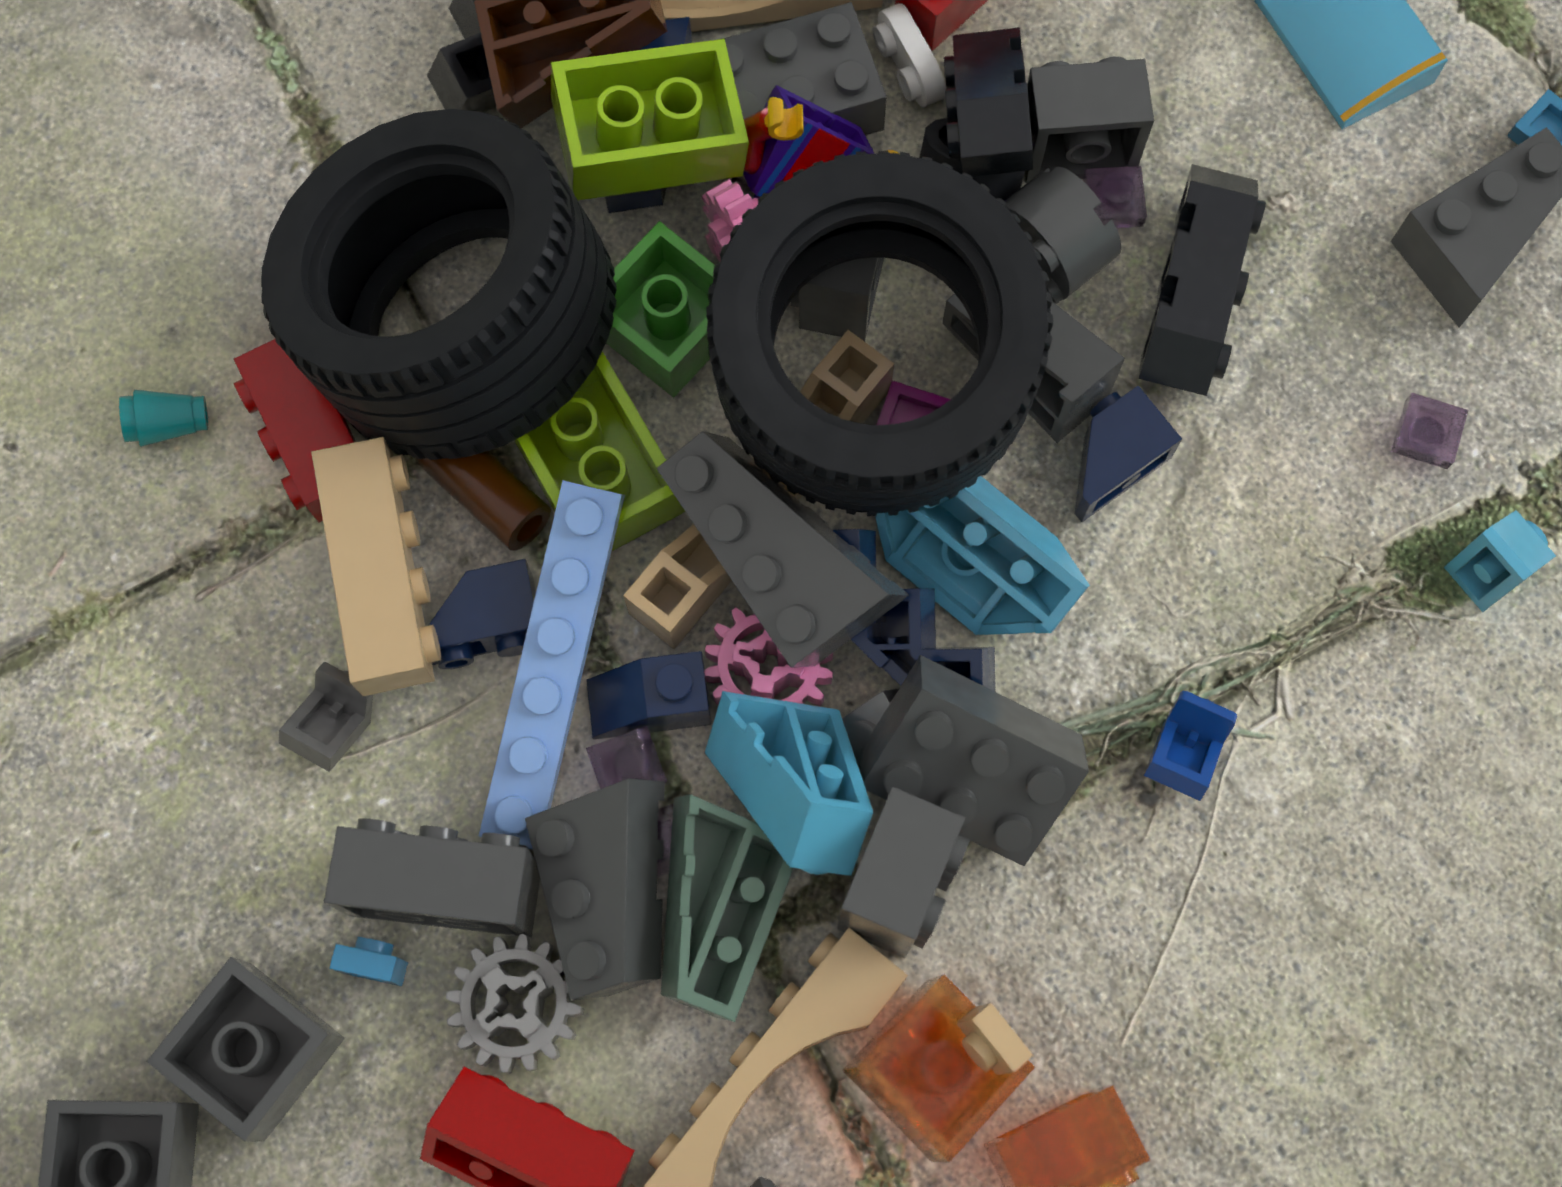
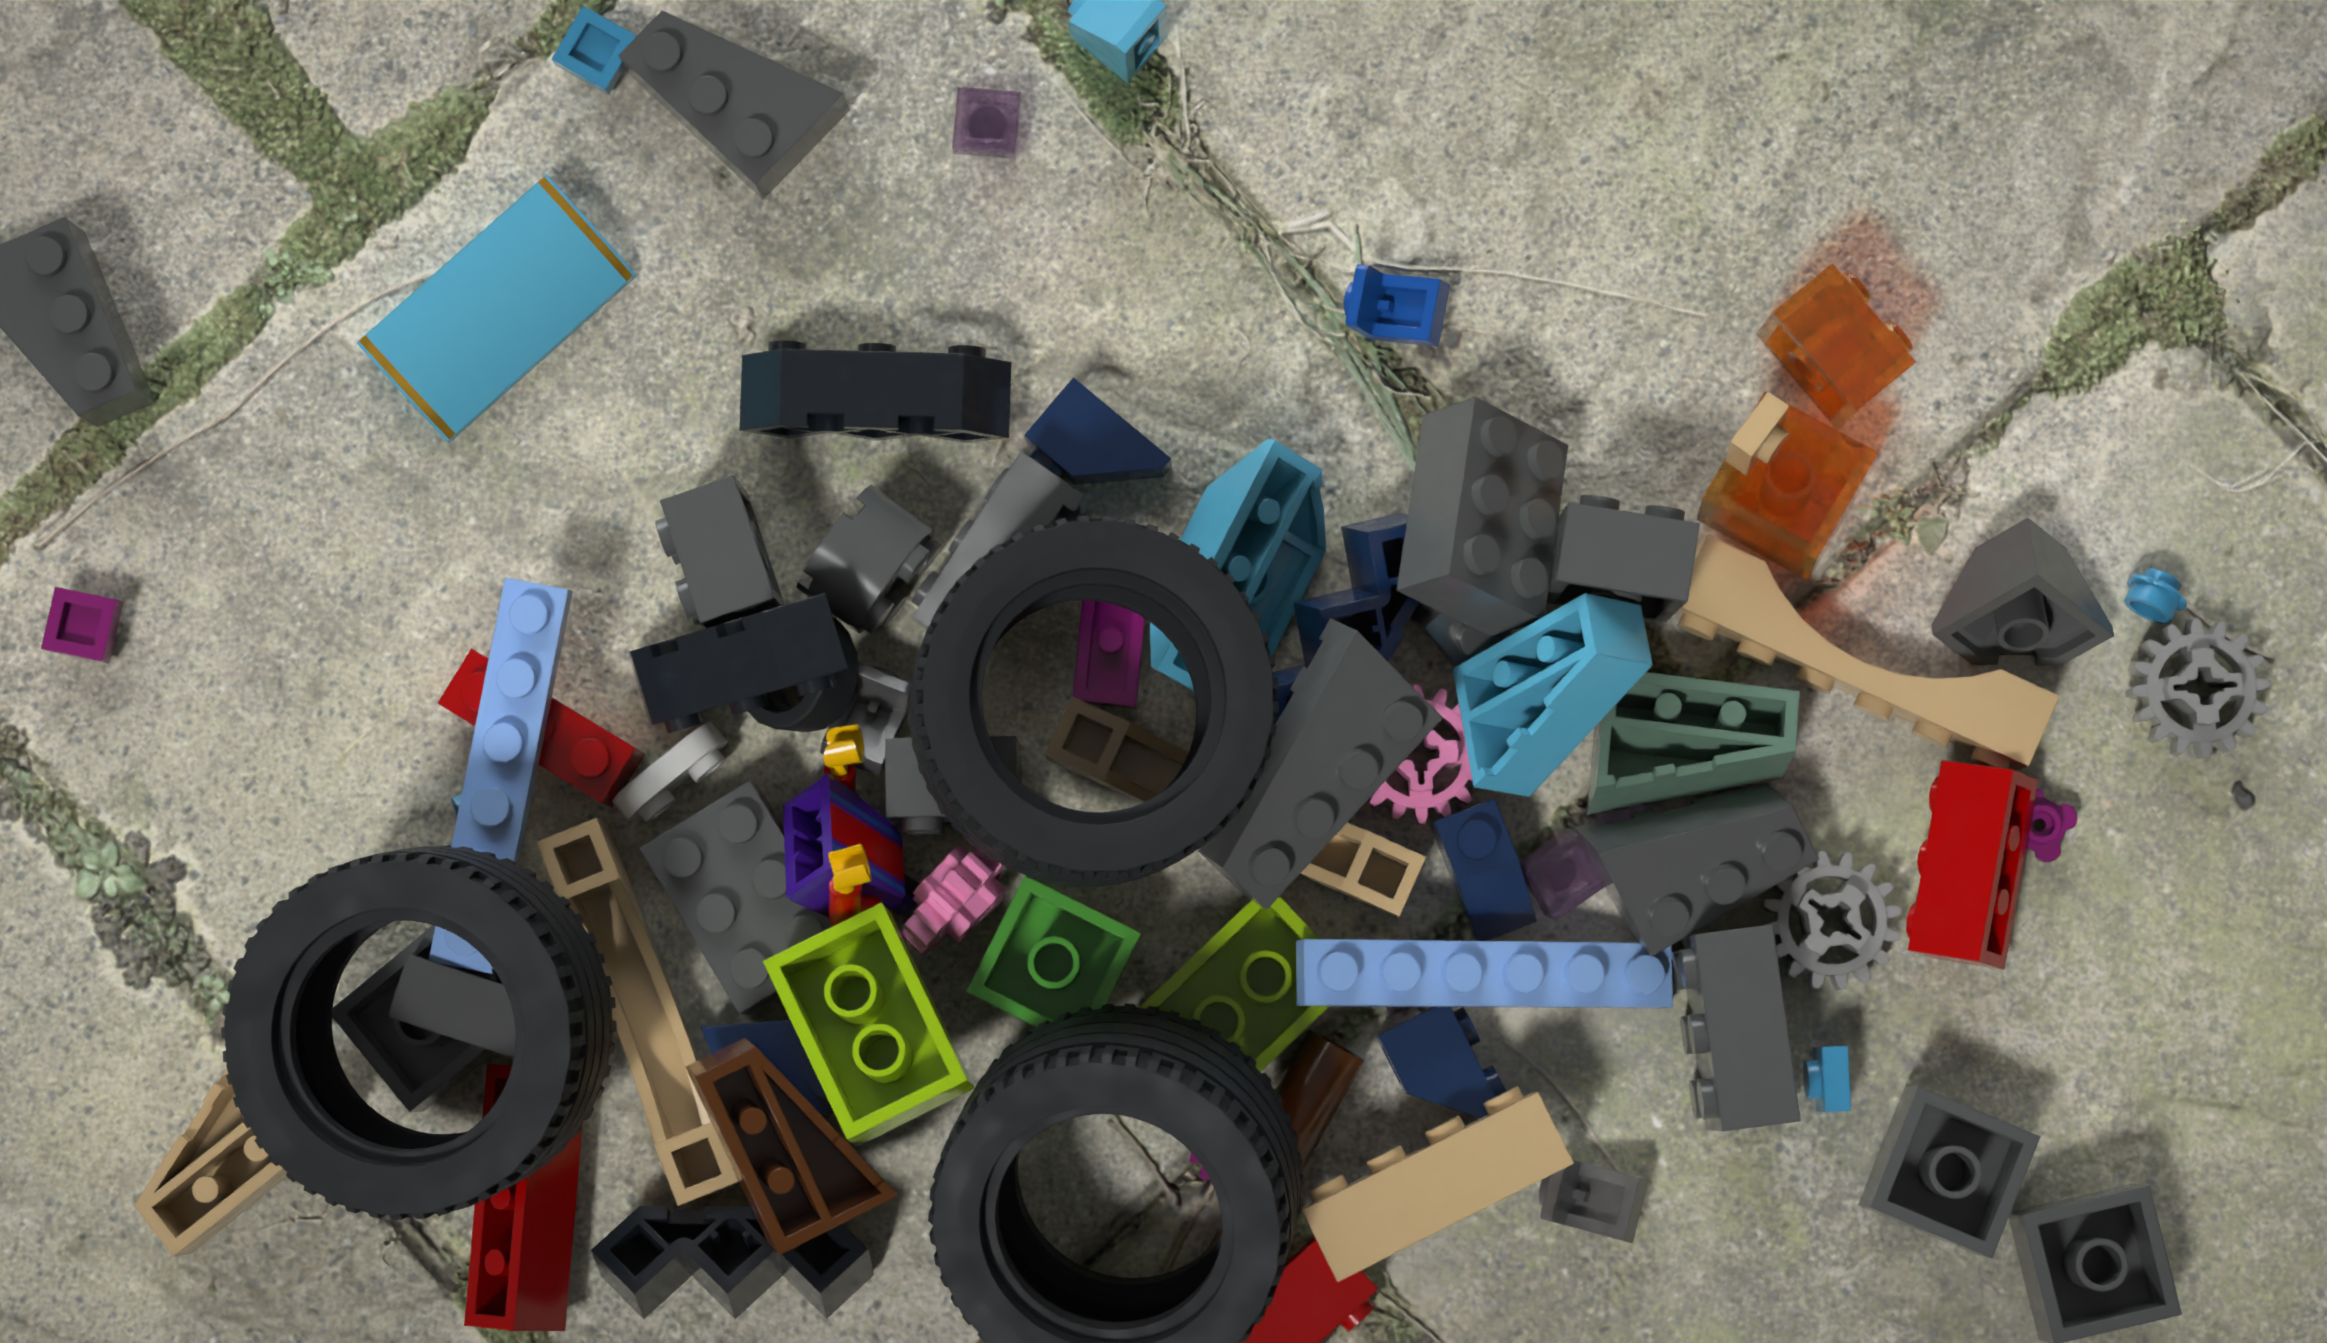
camera: 100 degrees left, 10 degrees up
clear purple plate [1083,166,1147,228] -> none

